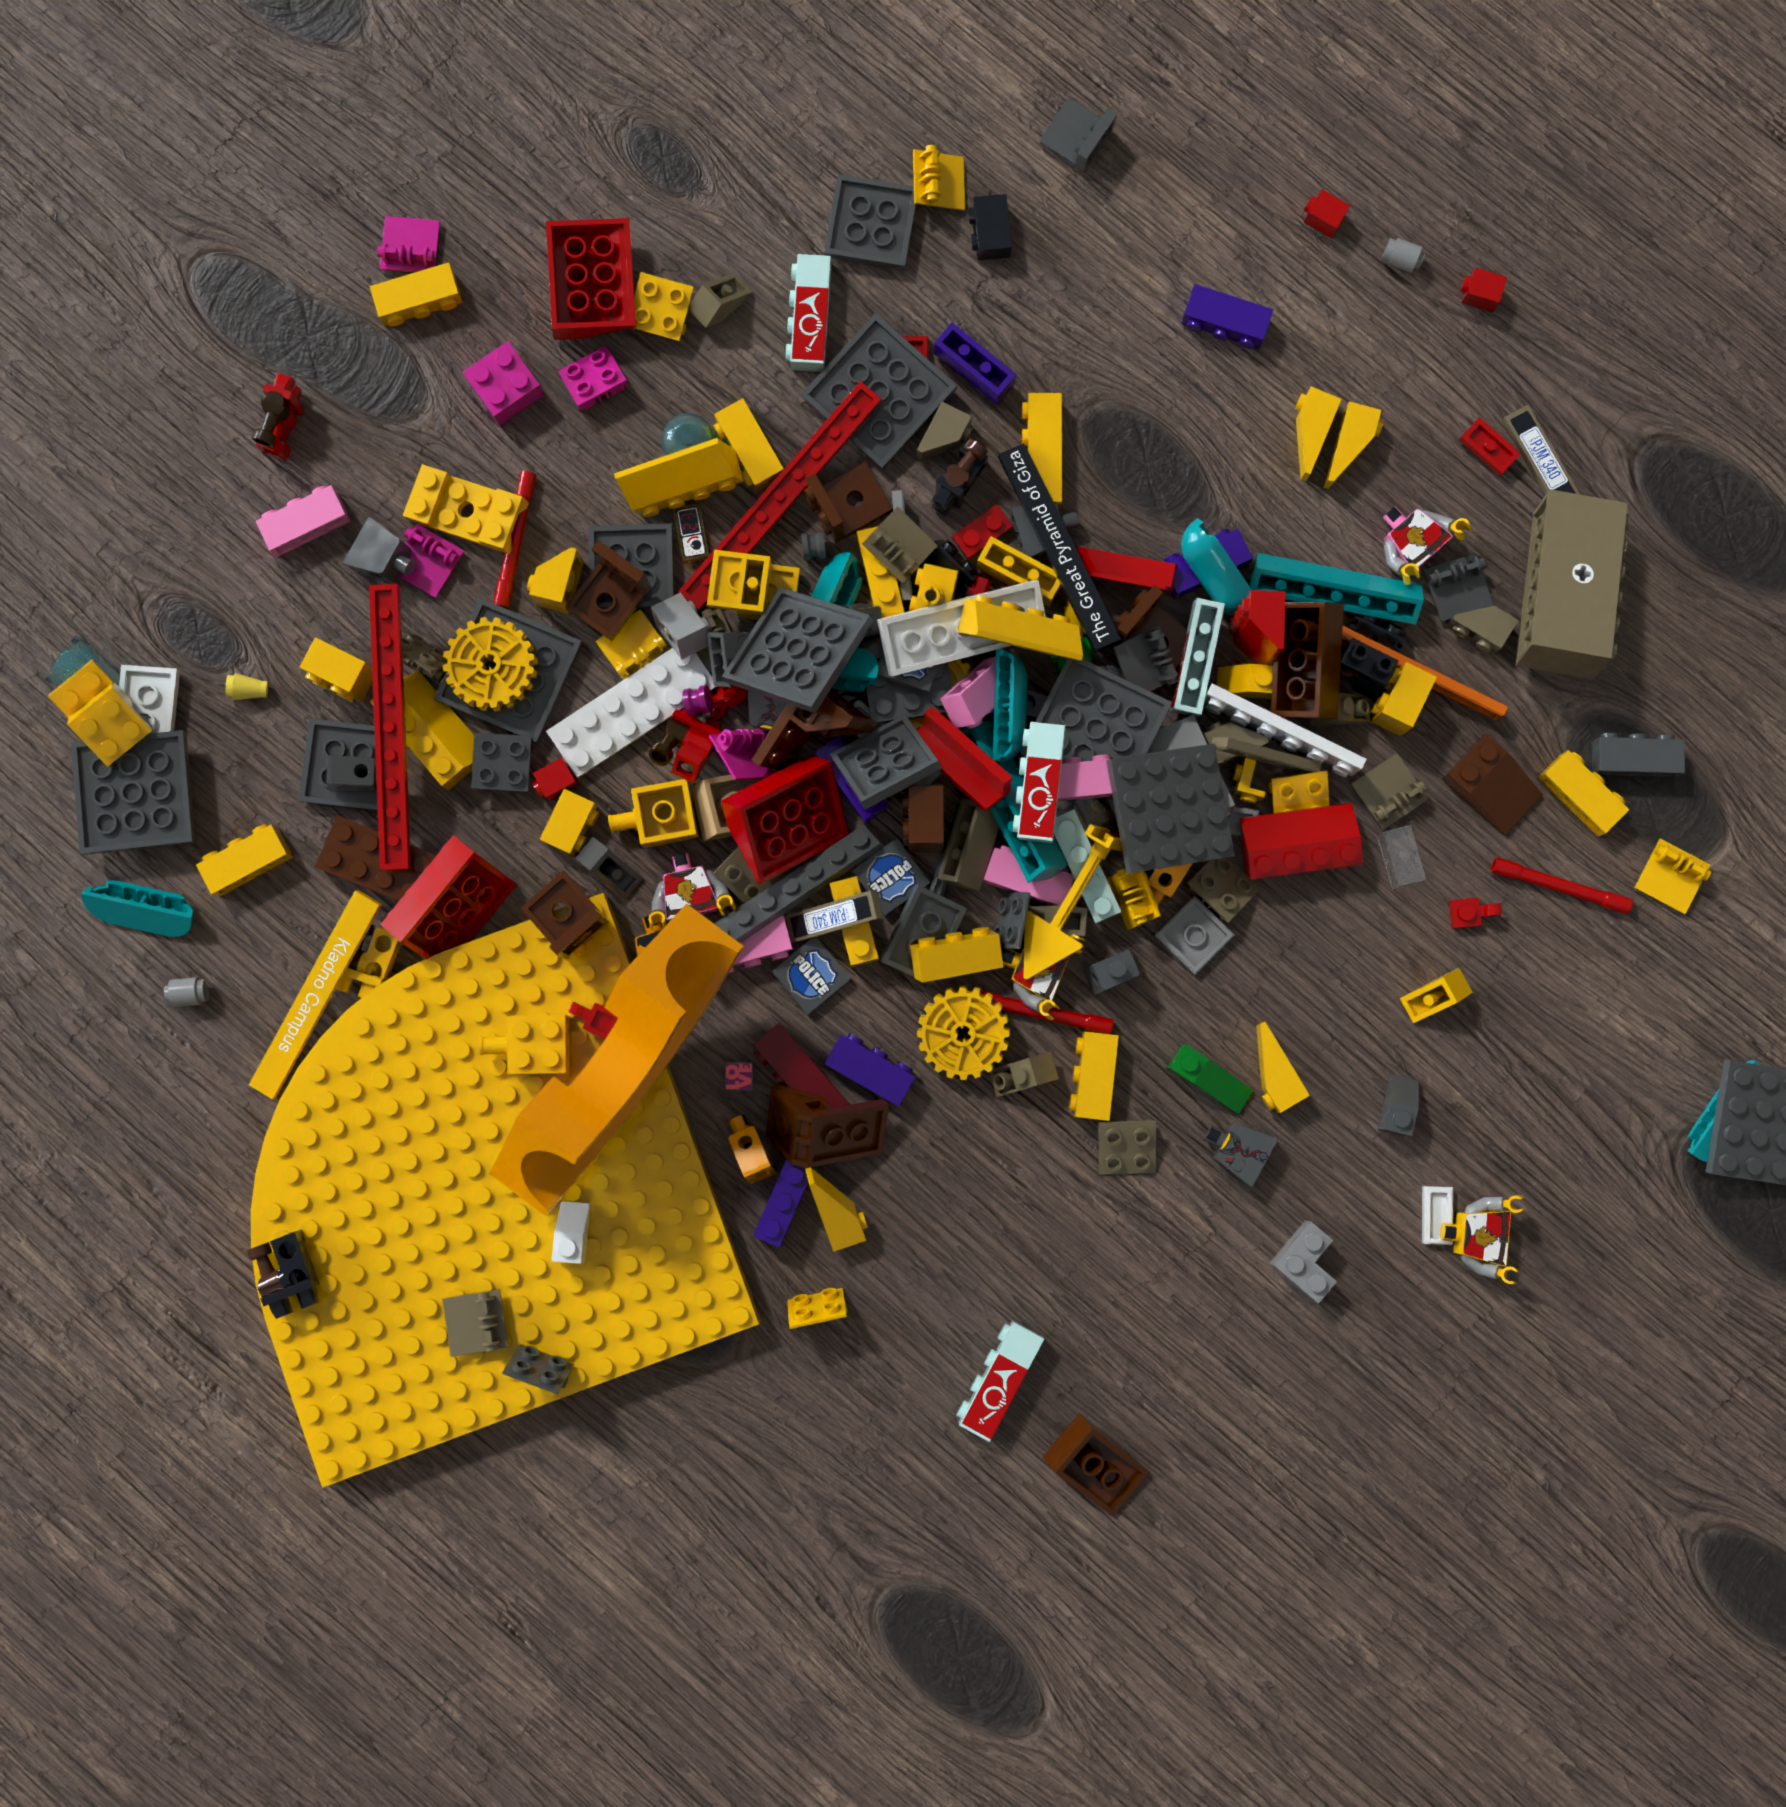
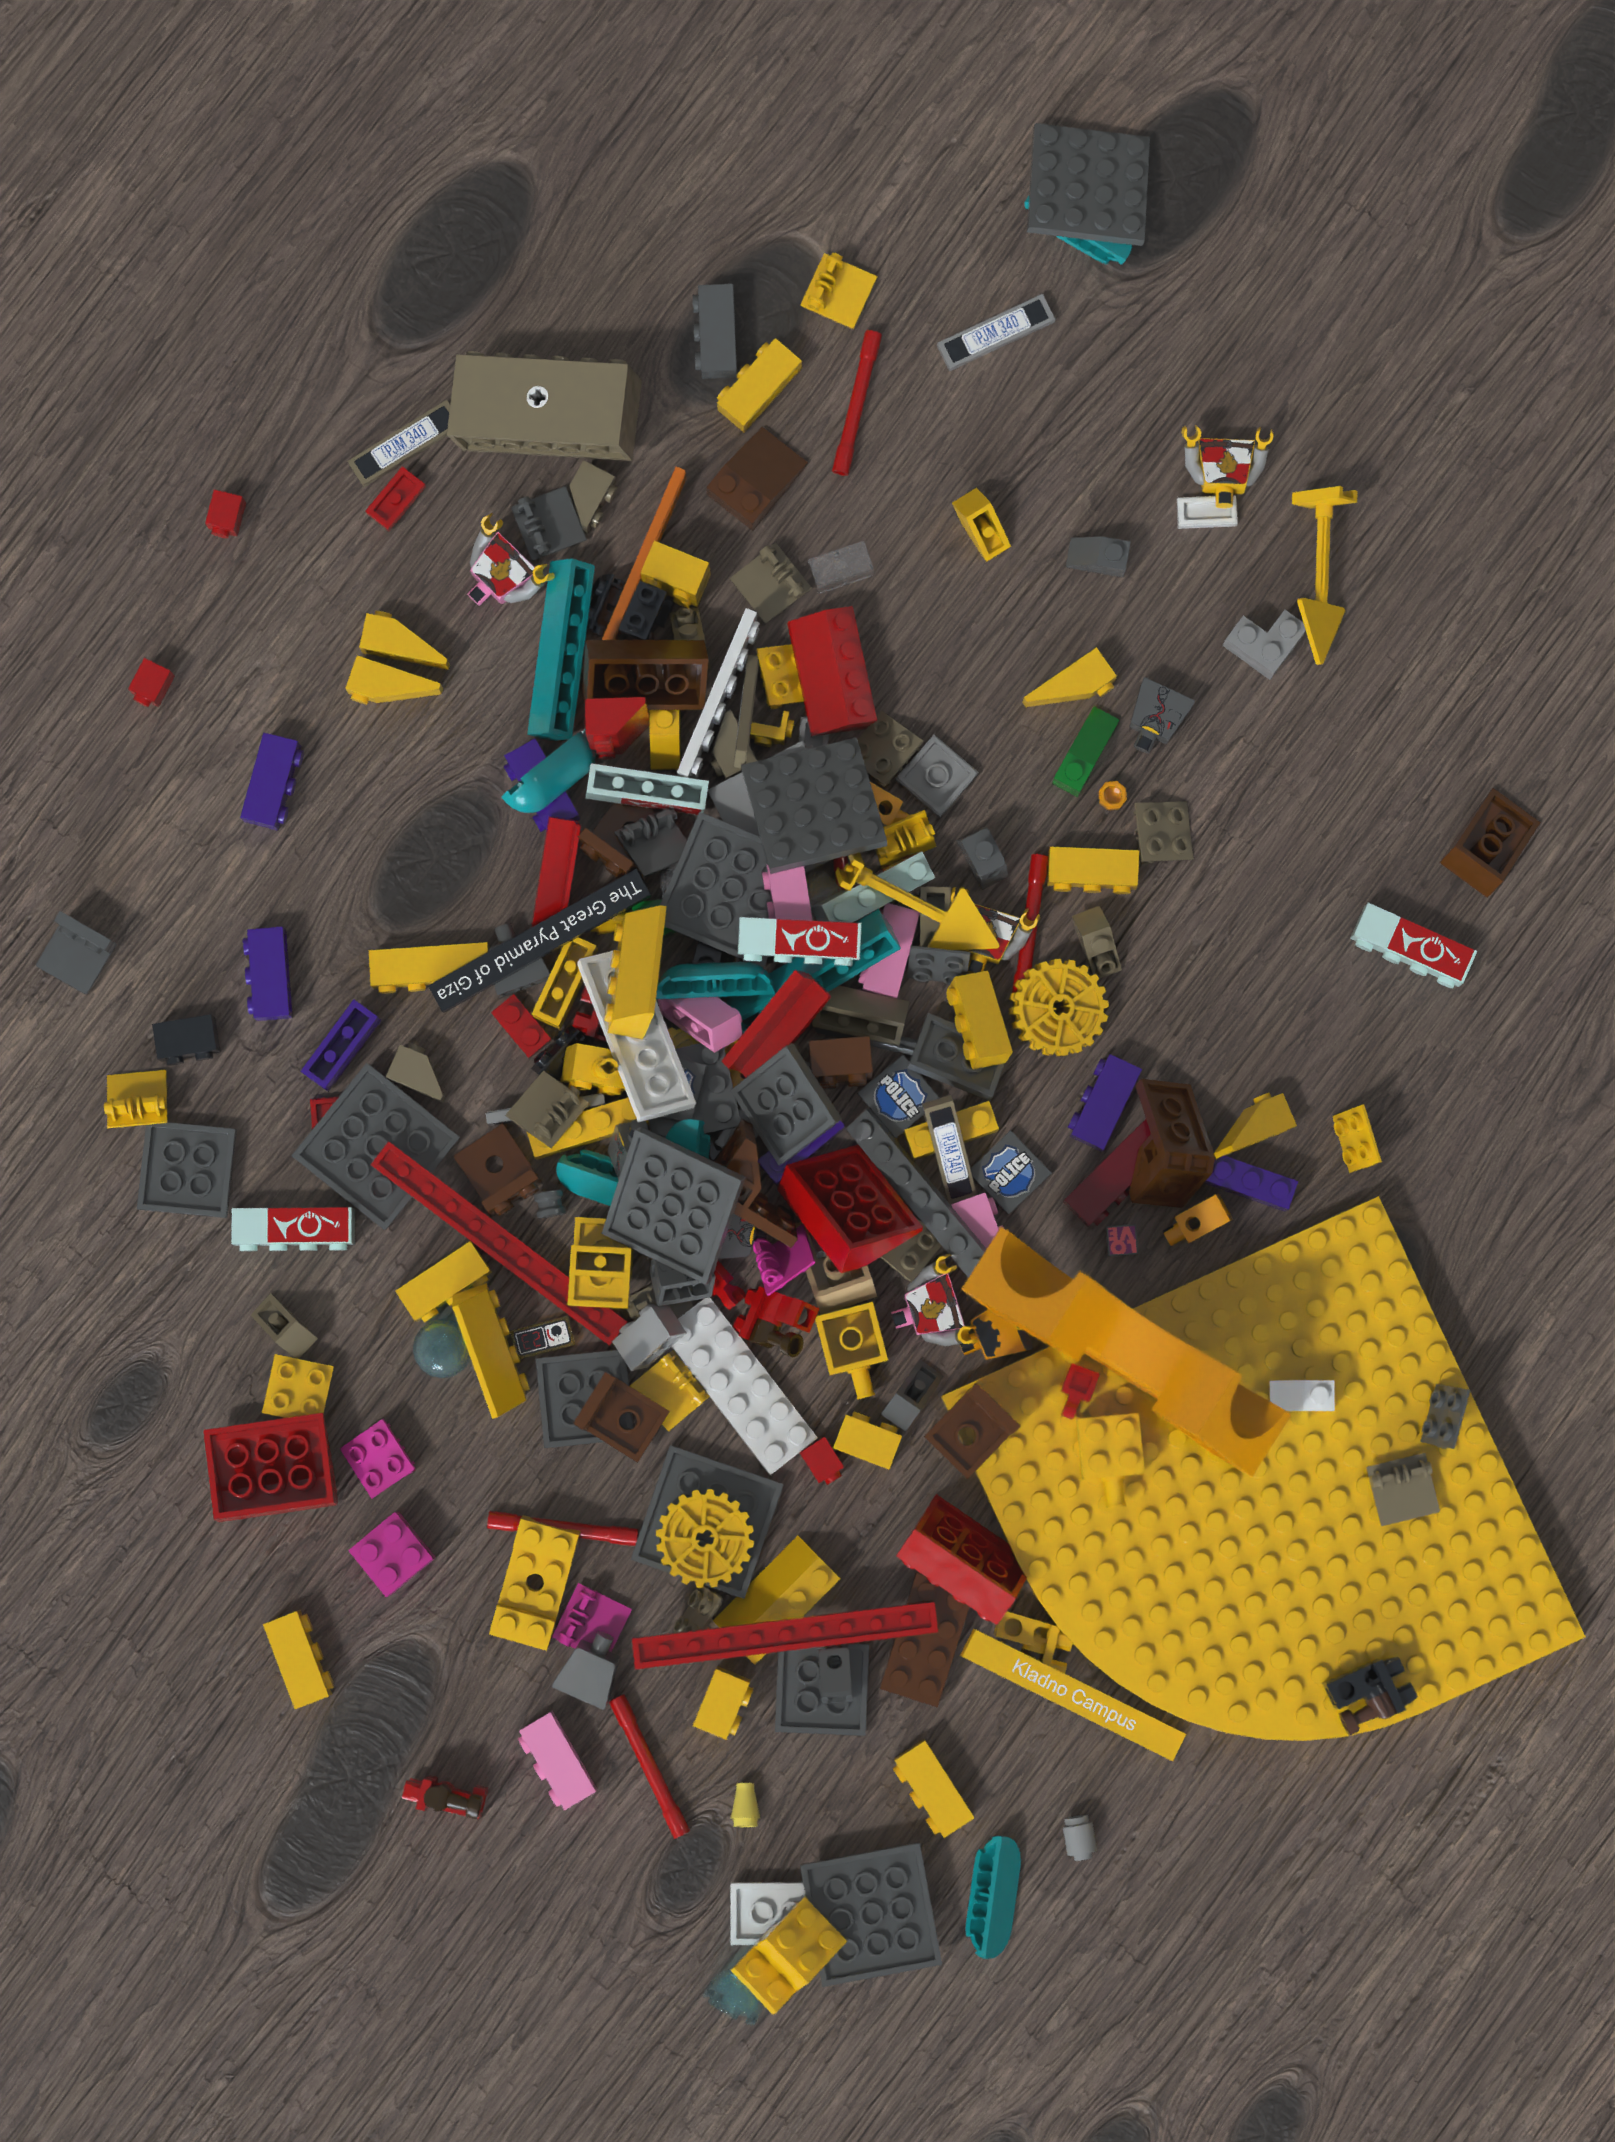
camera: 95 degrees left, 0 degrees up
dark pink hinge [377,216,440,273] -> none
dark grey hinge [471,733,531,794] -> none
yellow slope [527,547,584,615] -> none
magenta wheel [683,685,713,716] -> none
hips [932,439,988,516] -> none
light grey brick [1381,237,1425,273] -> none
red plate [1448,897,1502,929] -> none
none -> dark purple brick [243,927,293,1021]
none -> red piece [608,1694,690,1839]
none -> tile [937,294,1055,372]
none -> light orange tile [1098,781,1127,811]
none -> yellow piece [1292,486,1358,665]

